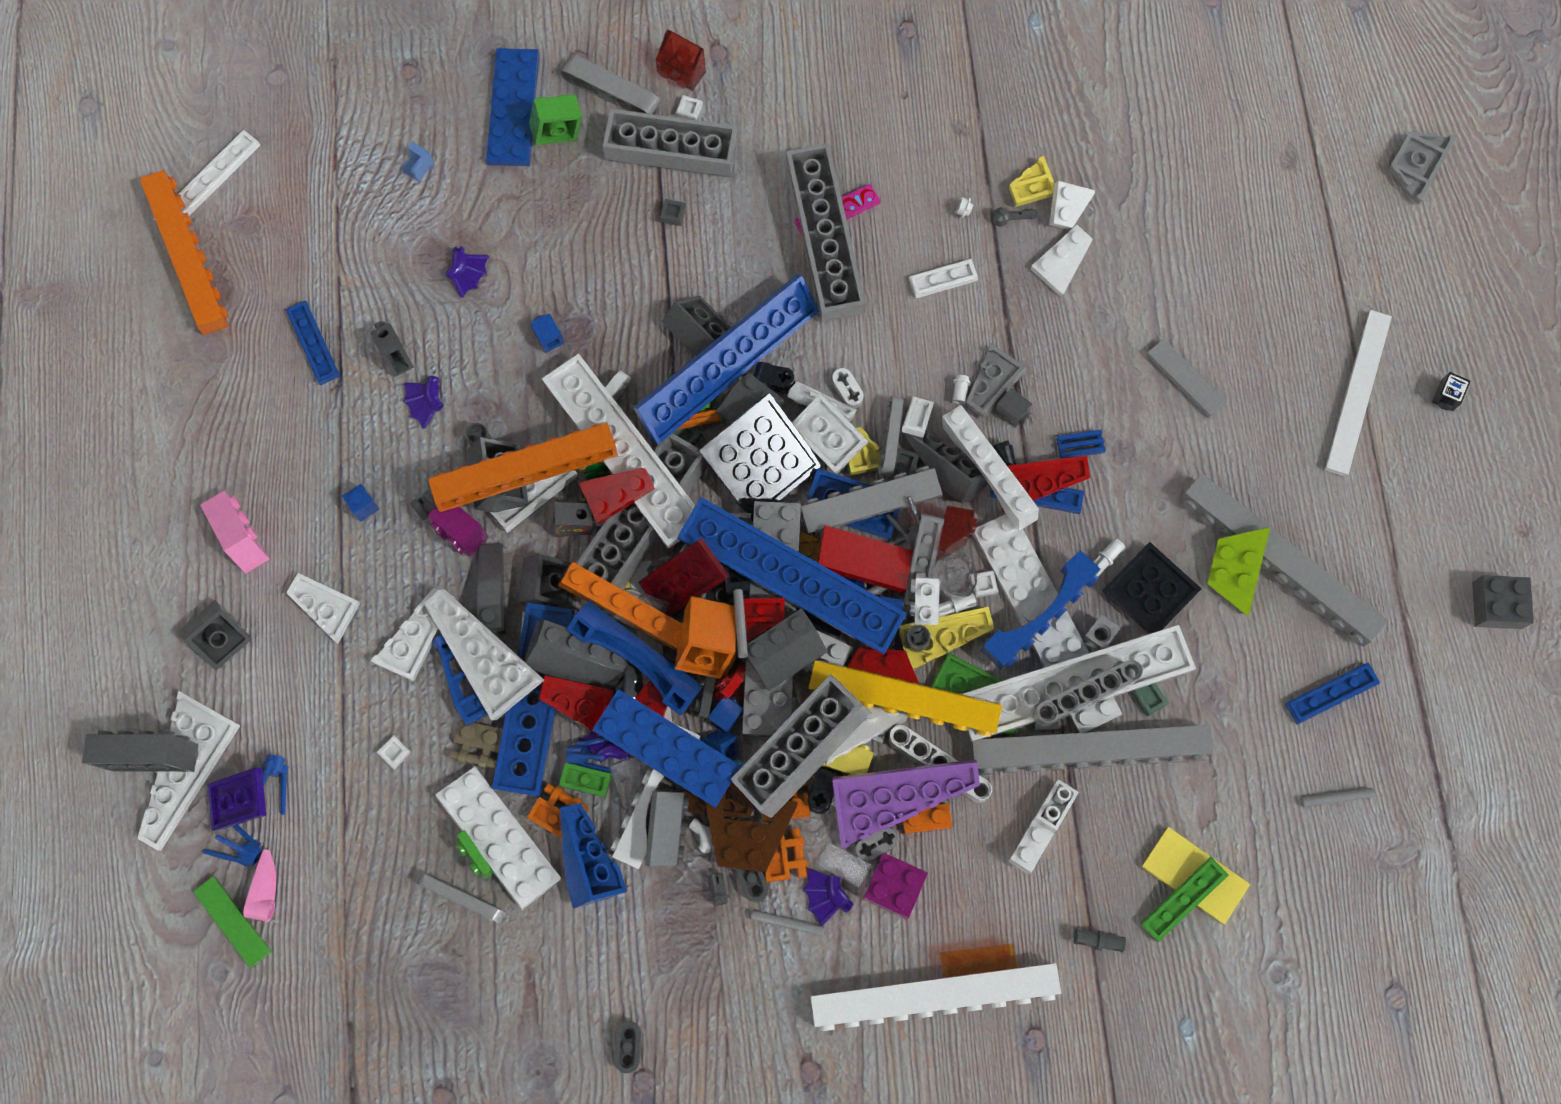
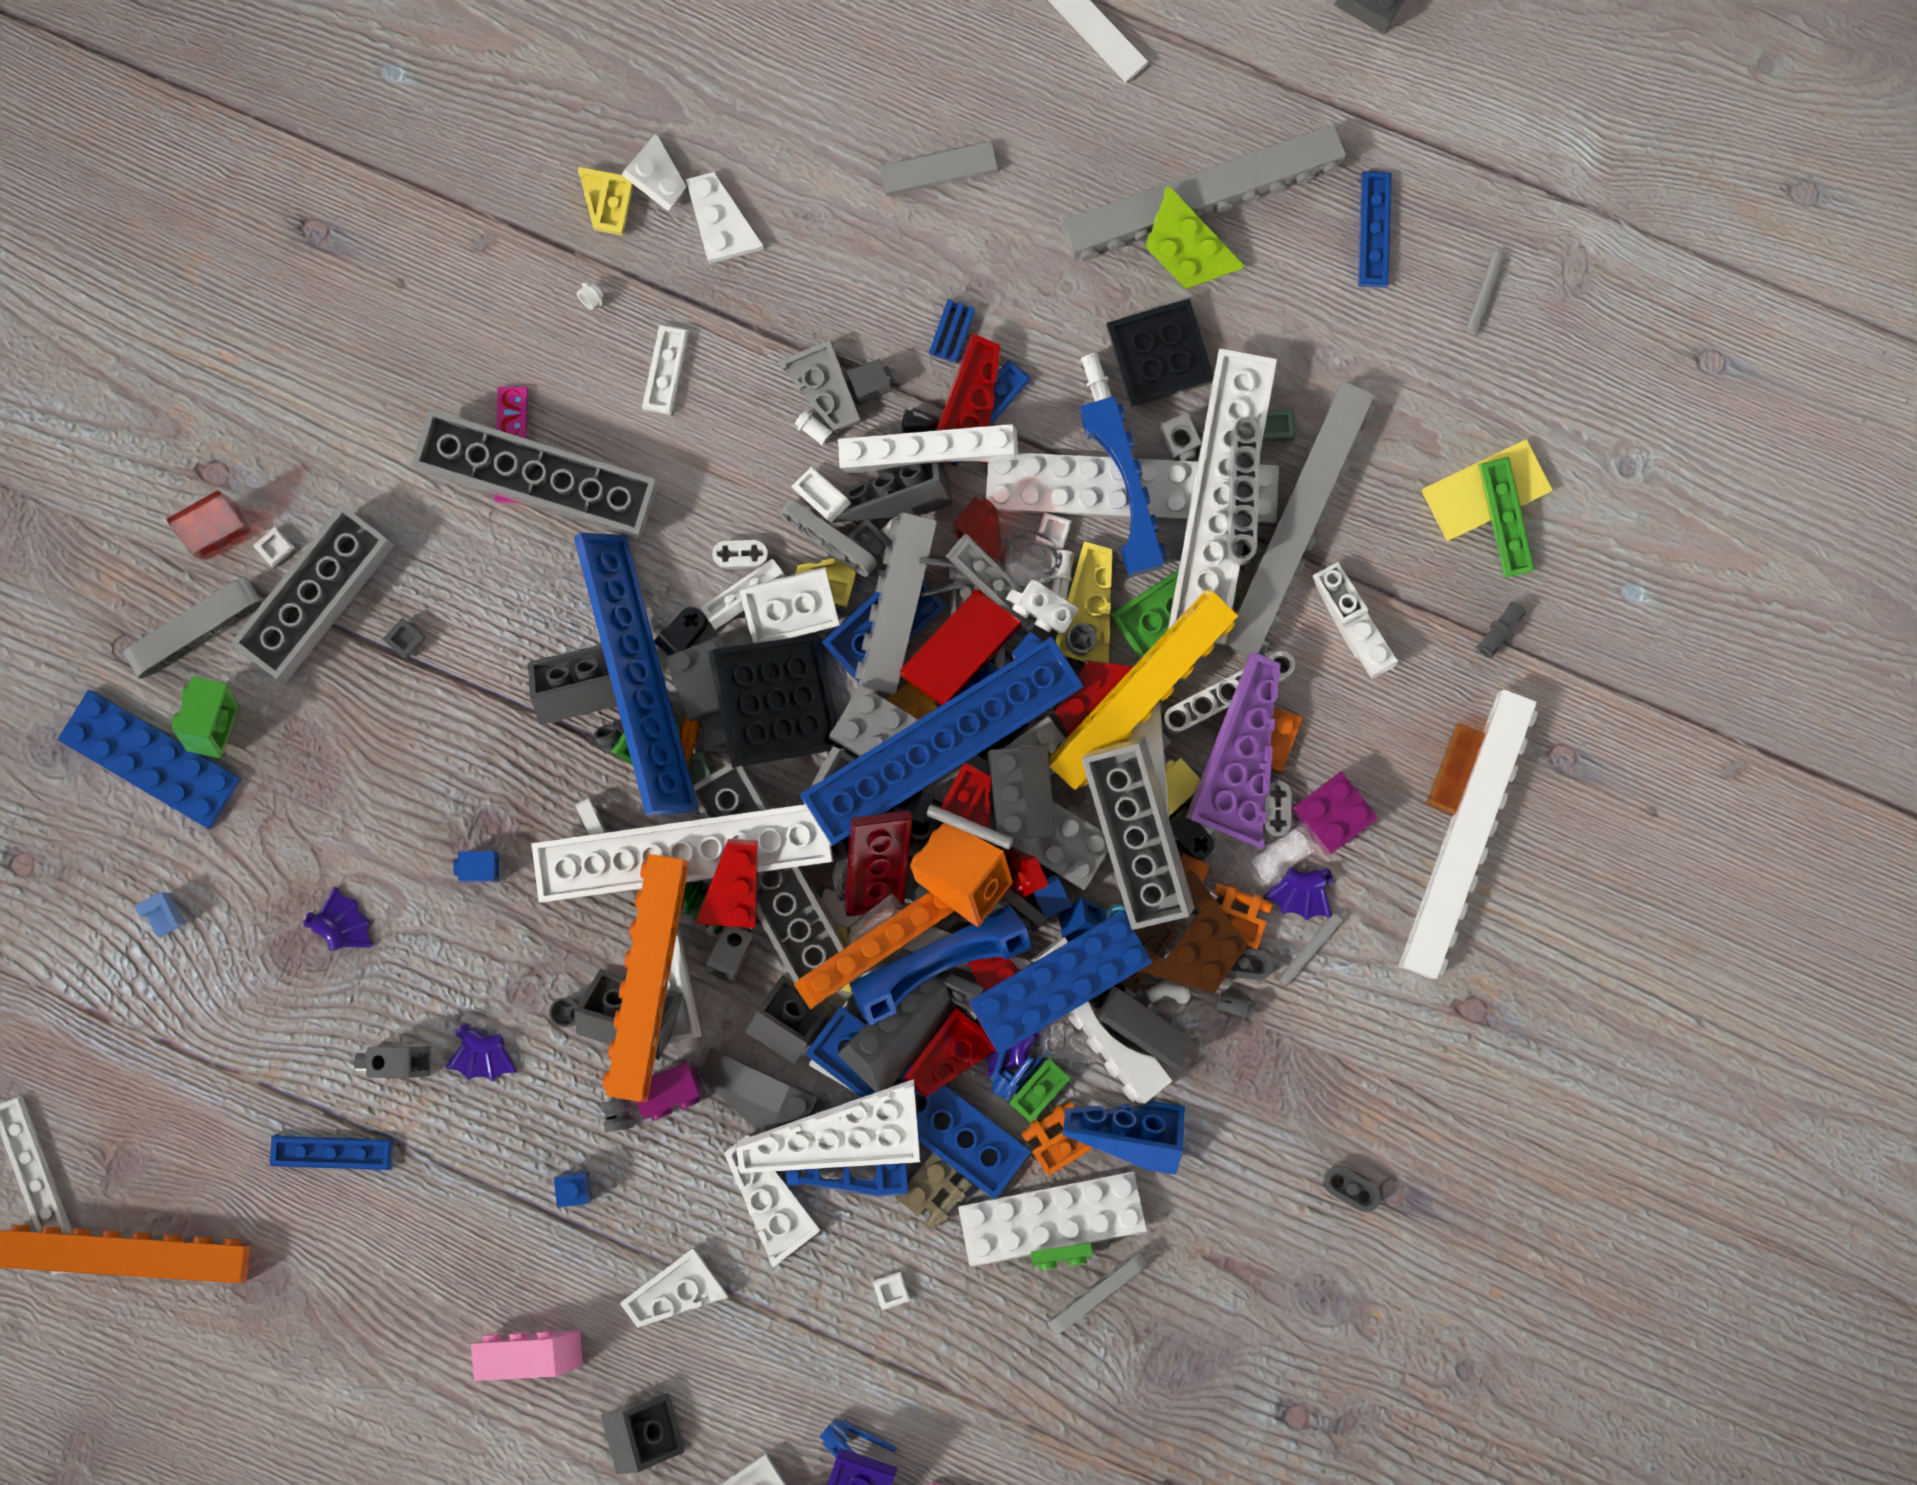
camera: 65 degrees left, 10 degrees up
dark grey piece [992,207,1038,227] -> none
none -> dark grey plate [594,724,622,751]

